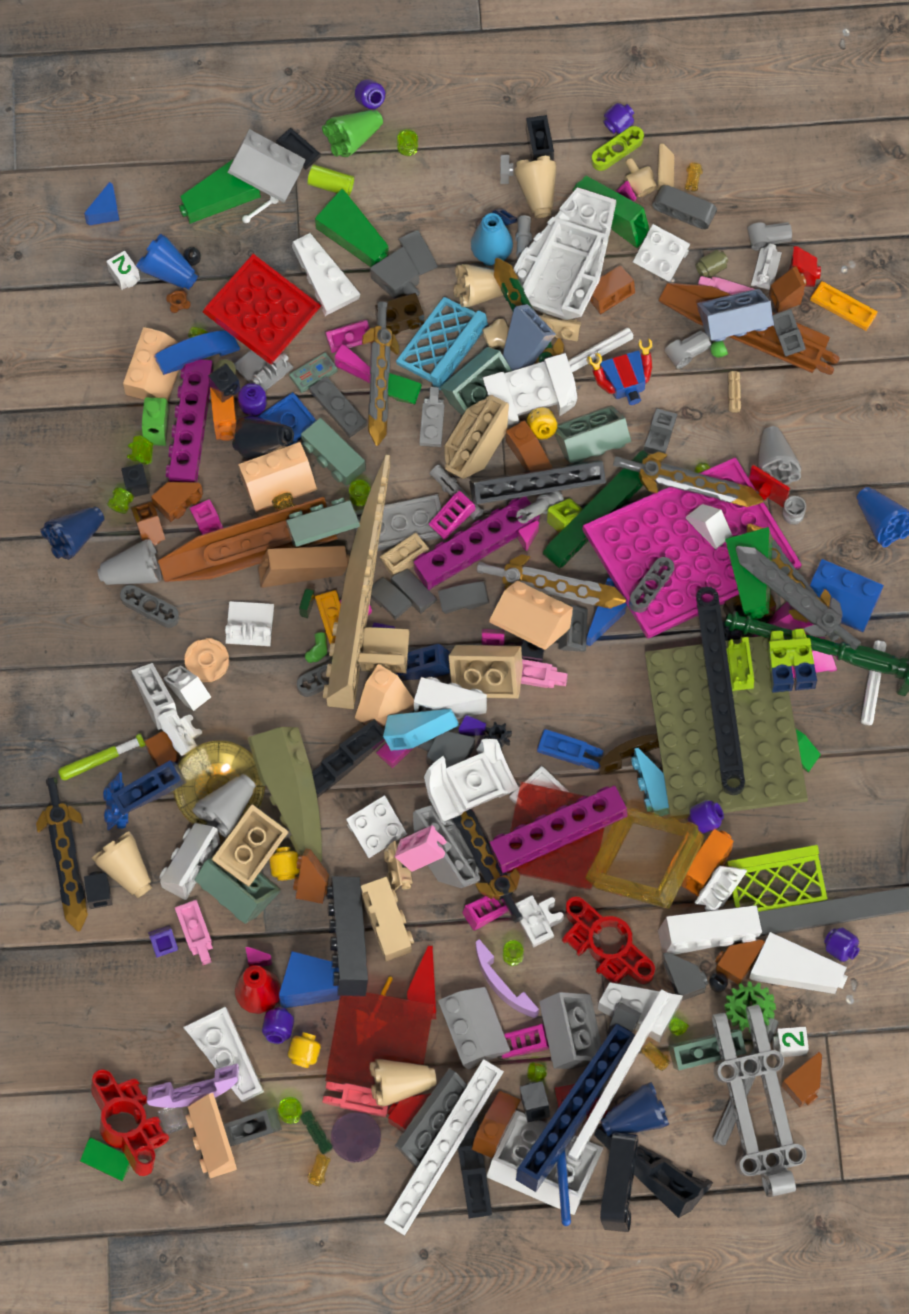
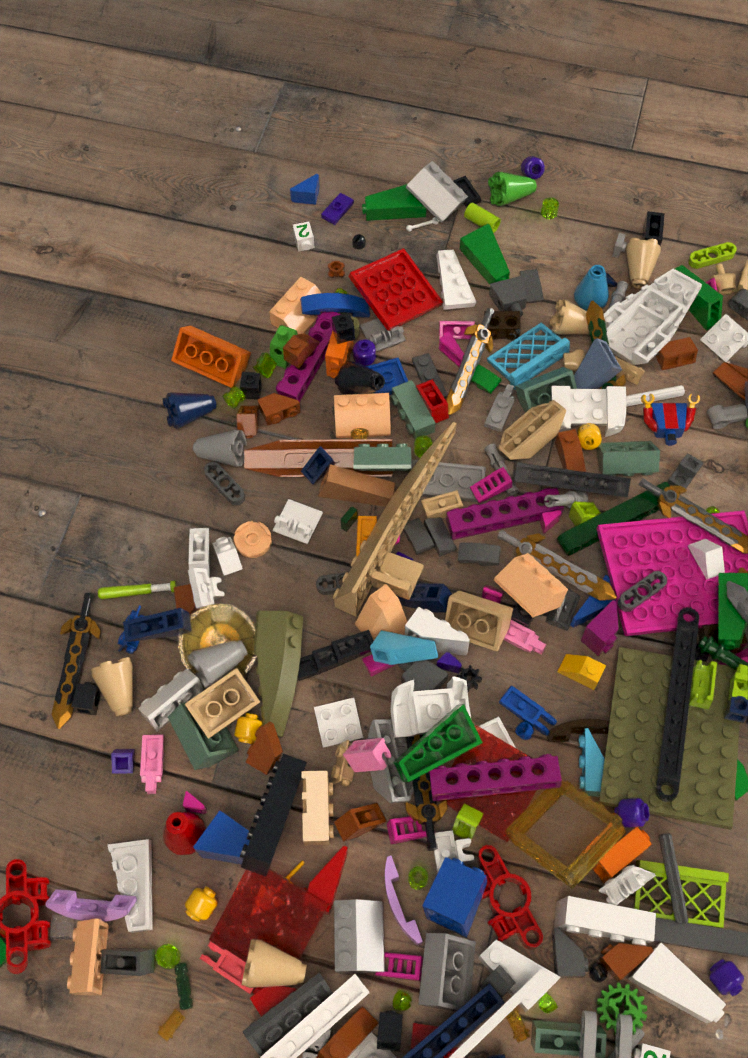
camera: 20 degrees right, 5 degrees down
blue cone [136,234,199,290] -> none
dark pink slope [190,499,224,535] -> none
dark purple head [262,1007,294,1044] -> none
sand green tile [289,352,338,394] -> none
bright green arm [305,633,327,663] -> none
clear purple piece [331,1112,381,1163] -> none
dark purple head [603,103,635,134] -> none
none -> orange slope [171,325,251,388]
none -> dark orange slope [283,333,320,368]
none -> dark blue slope [301,446,334,485]
none -> dark purple plate [321,193,354,225]
none -> dark orange slope [334,803,387,842]
none -> green wedge [393,704,483,782]
none -> red slope [416,379,449,423]
none -> blue slope [422,857,487,938]
none -> lime slope [452,803,484,840]
none -> blue hinge [515,721,534,740]
none -> yellow slope [557,654,606,690]
none -> magenta slope [581,600,619,657]
none -> dark grey axle [659,833,688,924]

